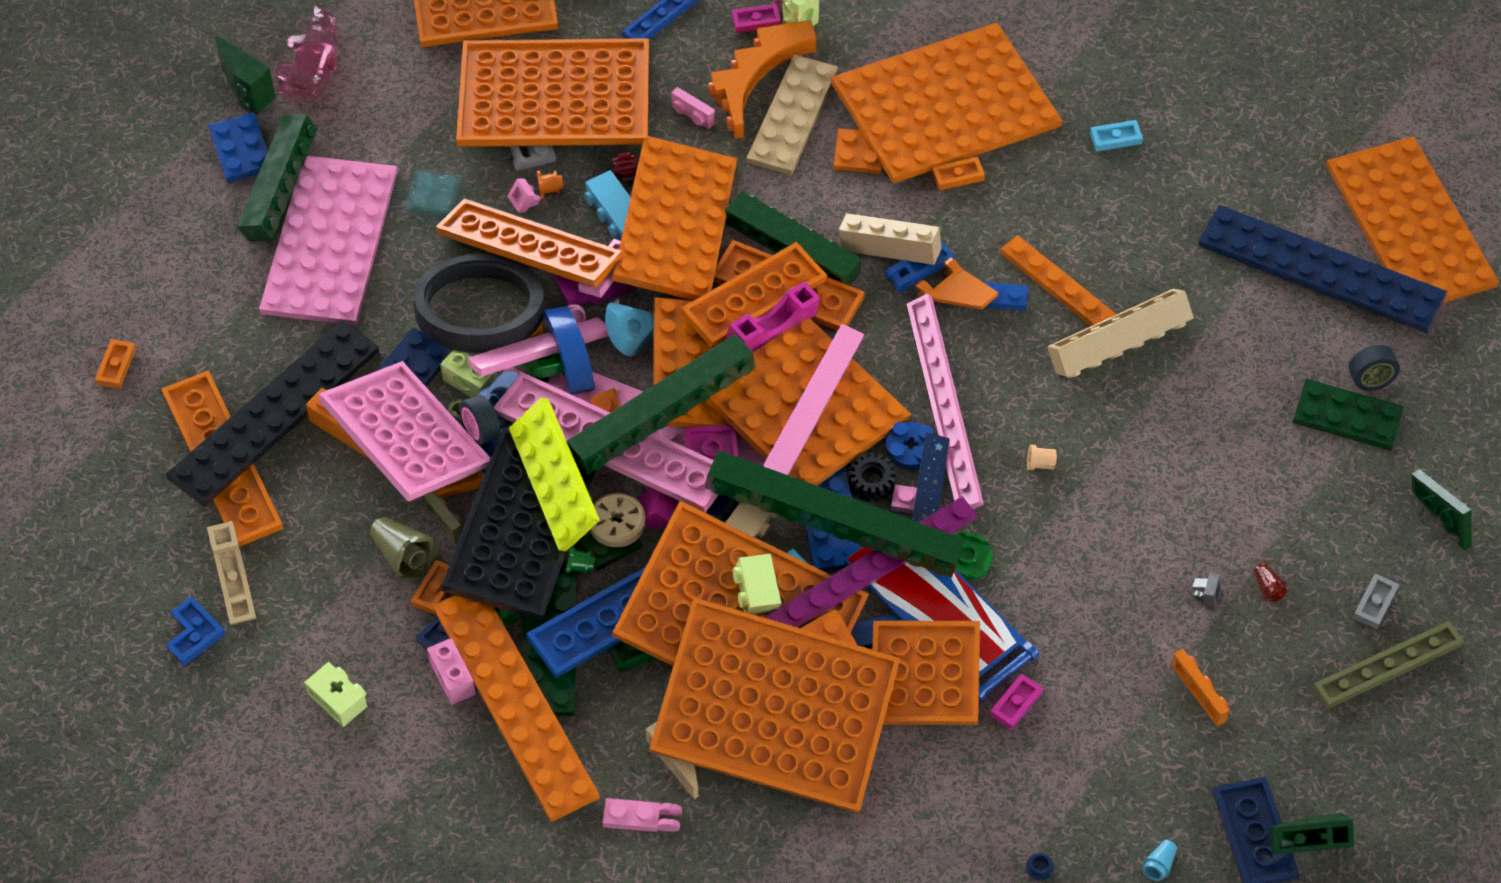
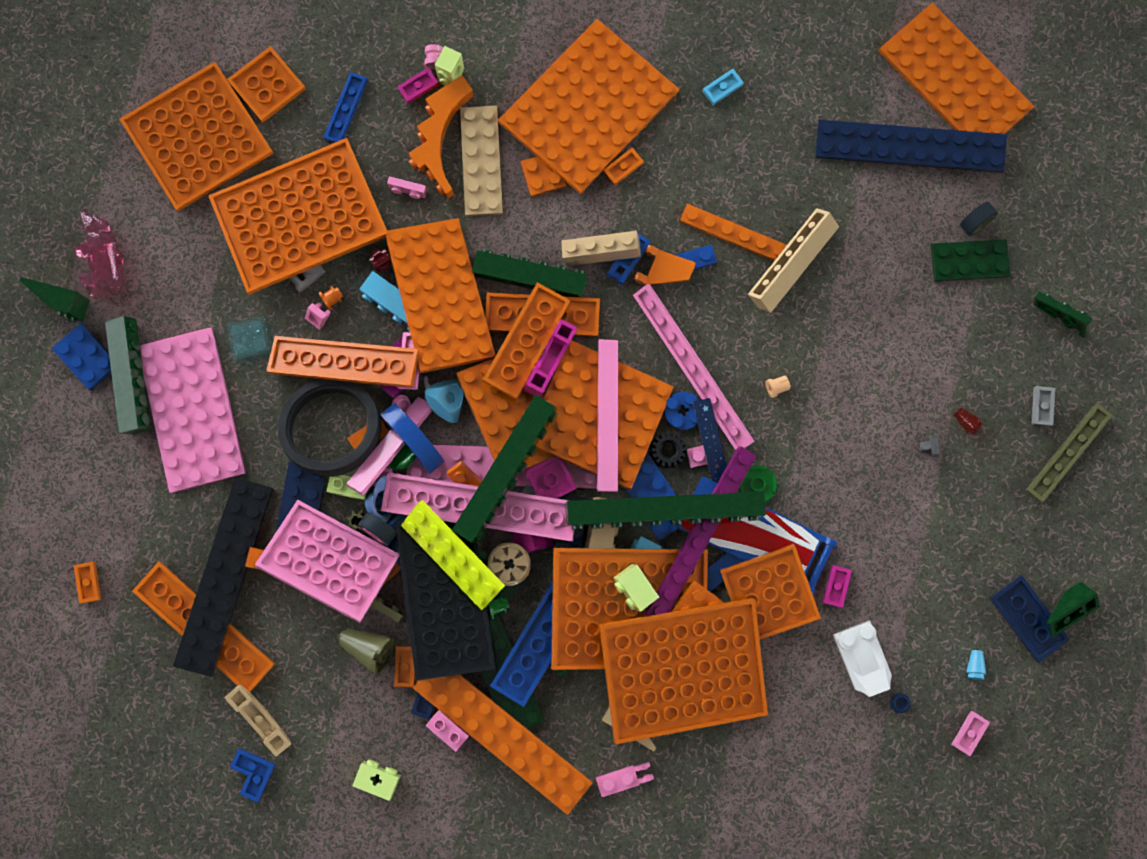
camera: 25 degrees left, 25 degrees up
orange plate [1171,649,1229,727] -> none
none -> white slope [833,620,892,697]

